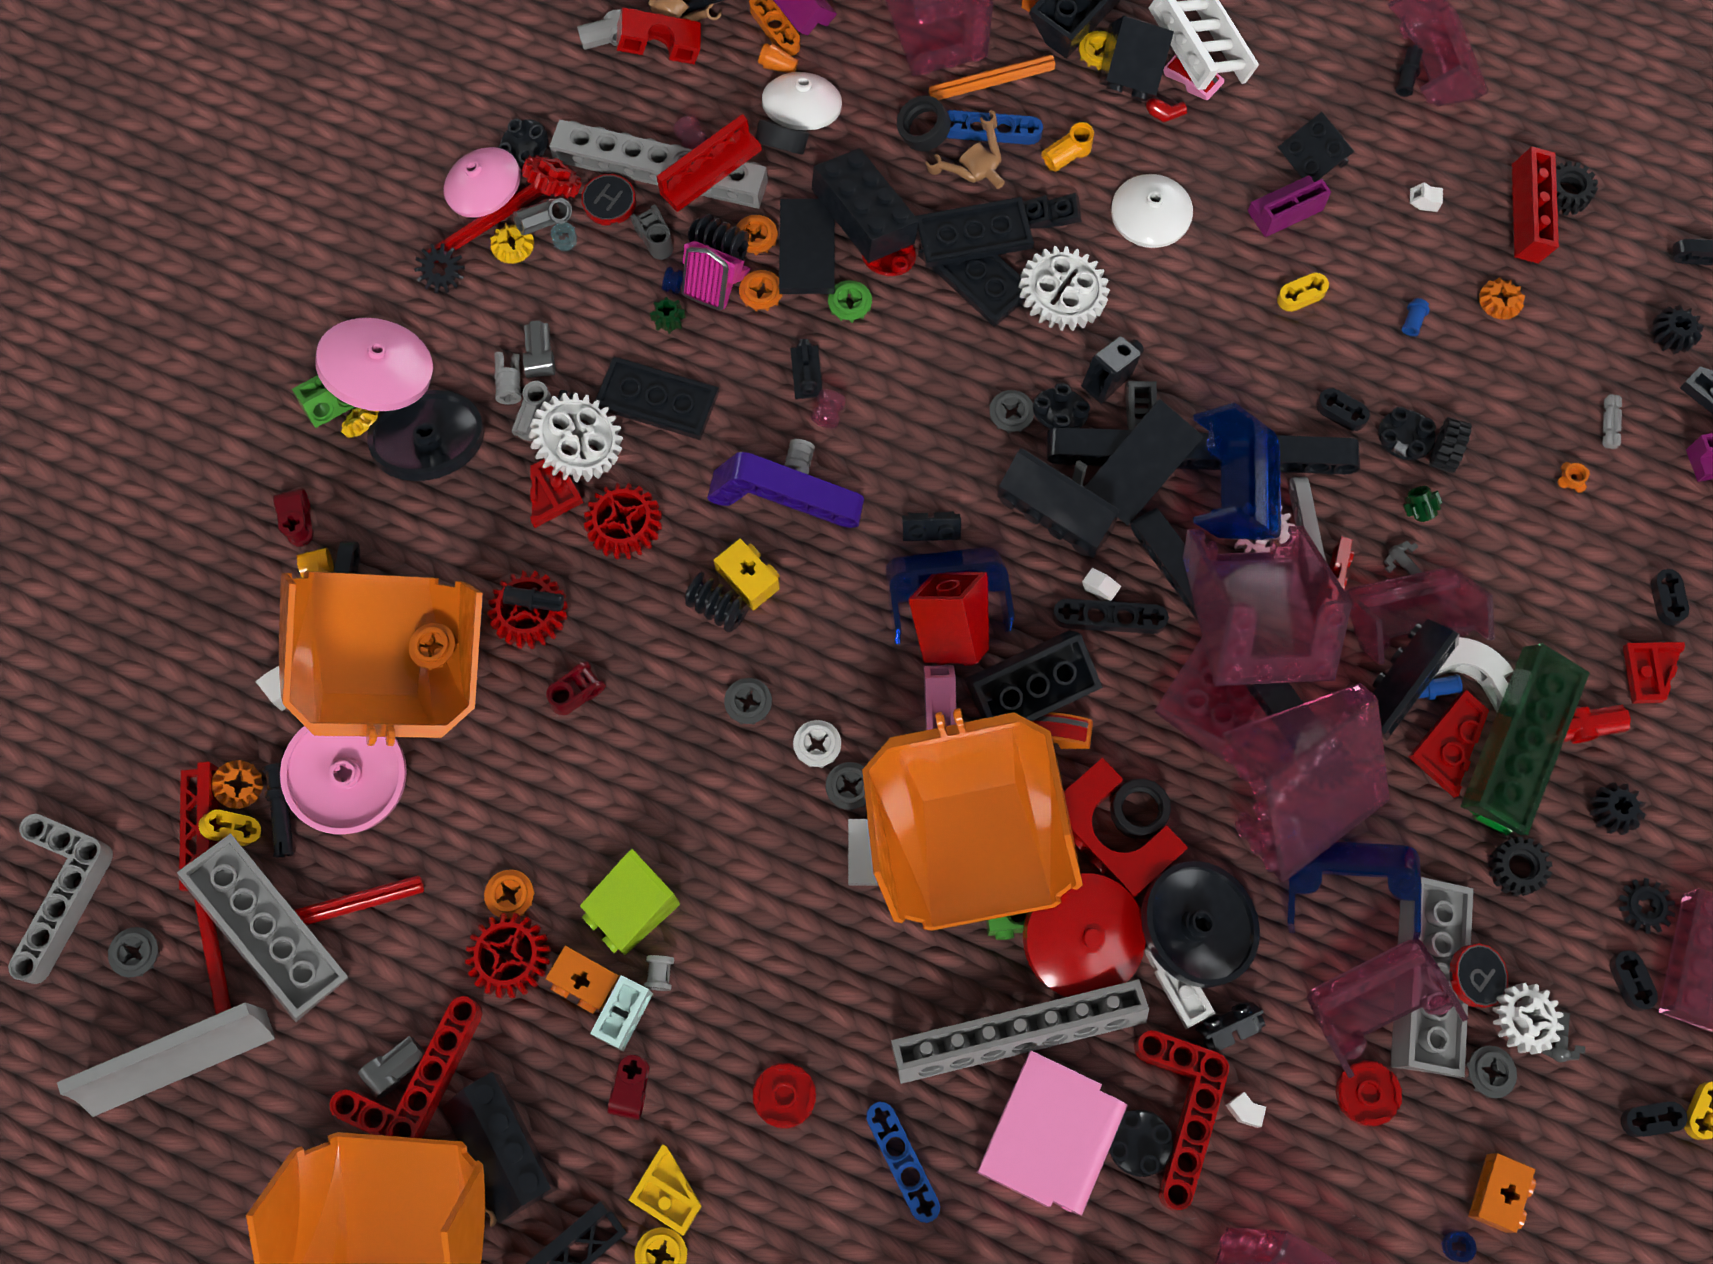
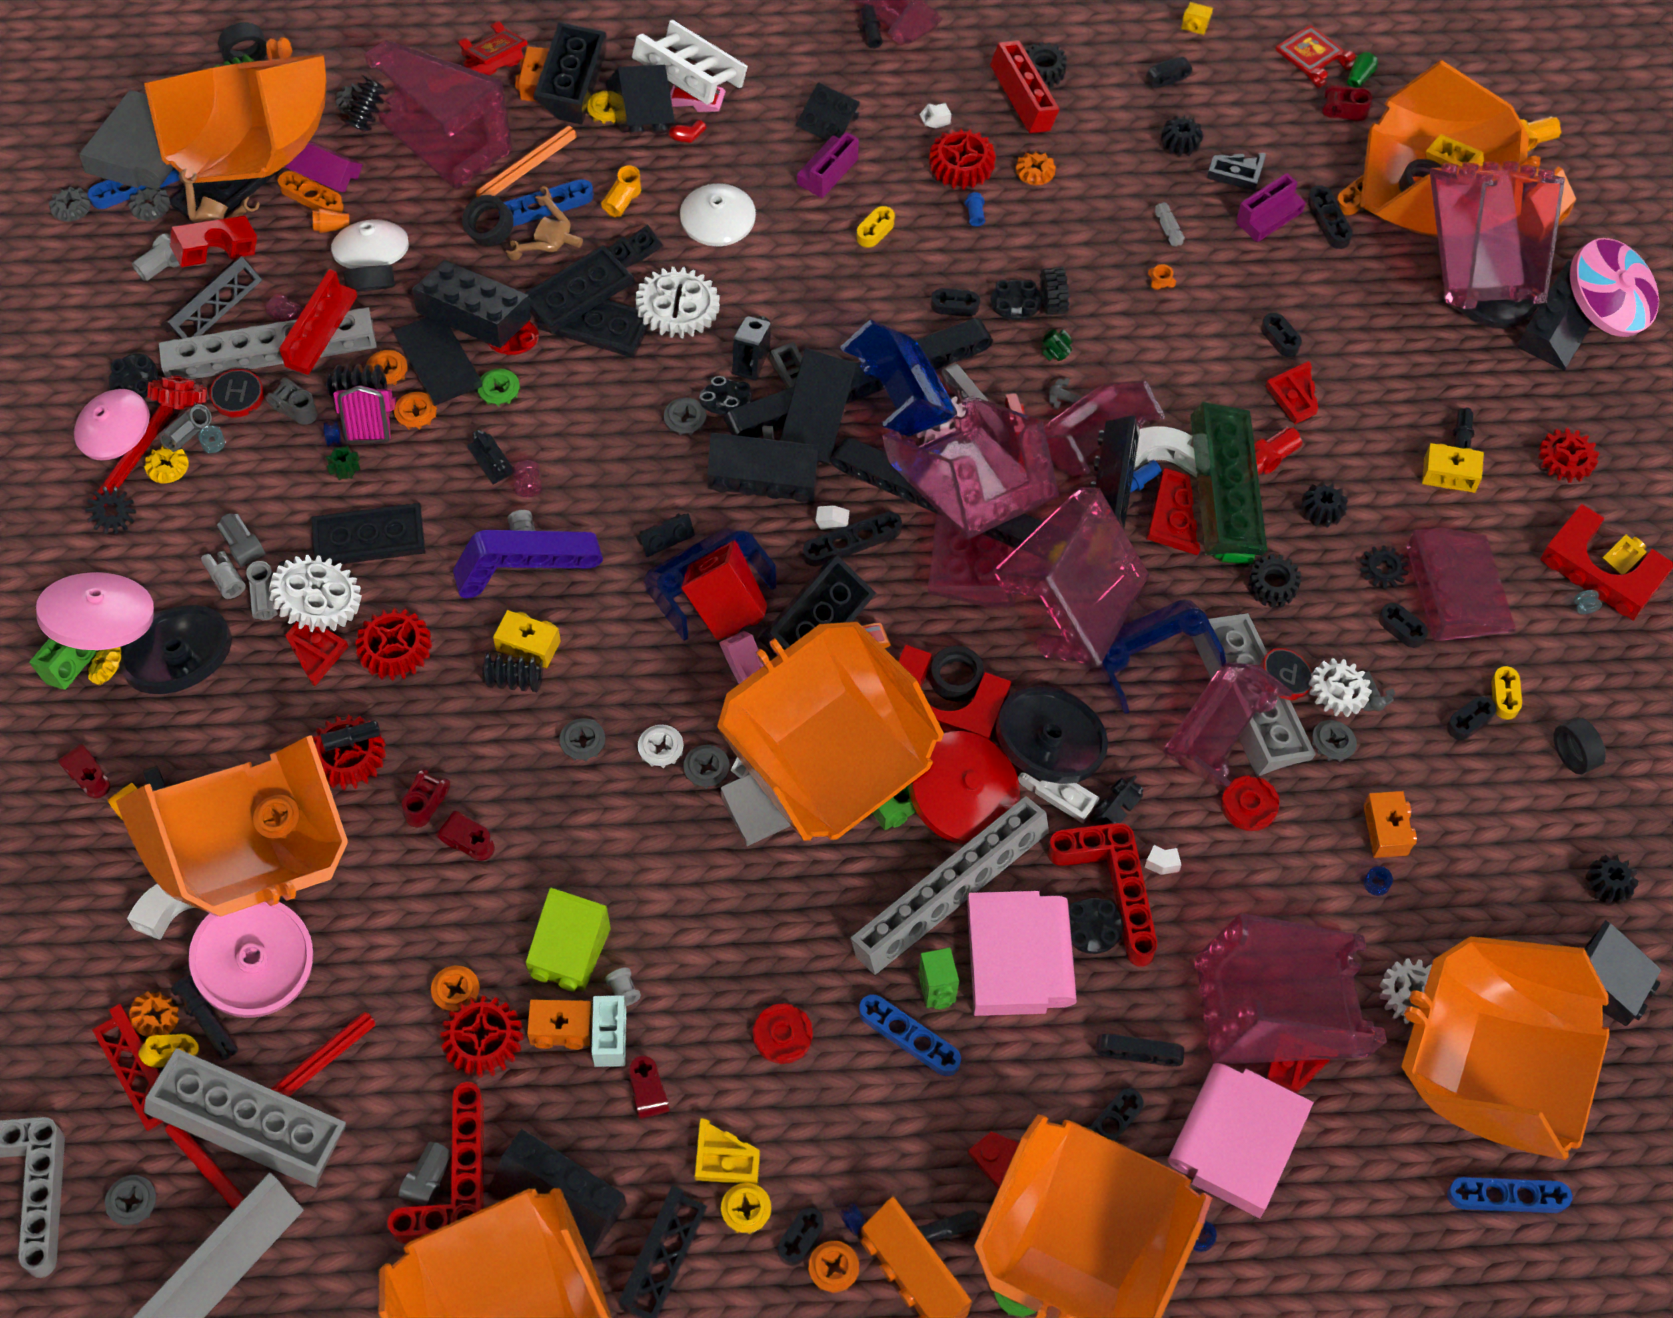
camera: 30 degrees left, 10 degrees down
none -> black fence [161,256,262,339]
none -> dark red piece [436,810,495,861]
none -> bright green brick [918,948,959,1009]
none -> red gear [929,128,996,190]

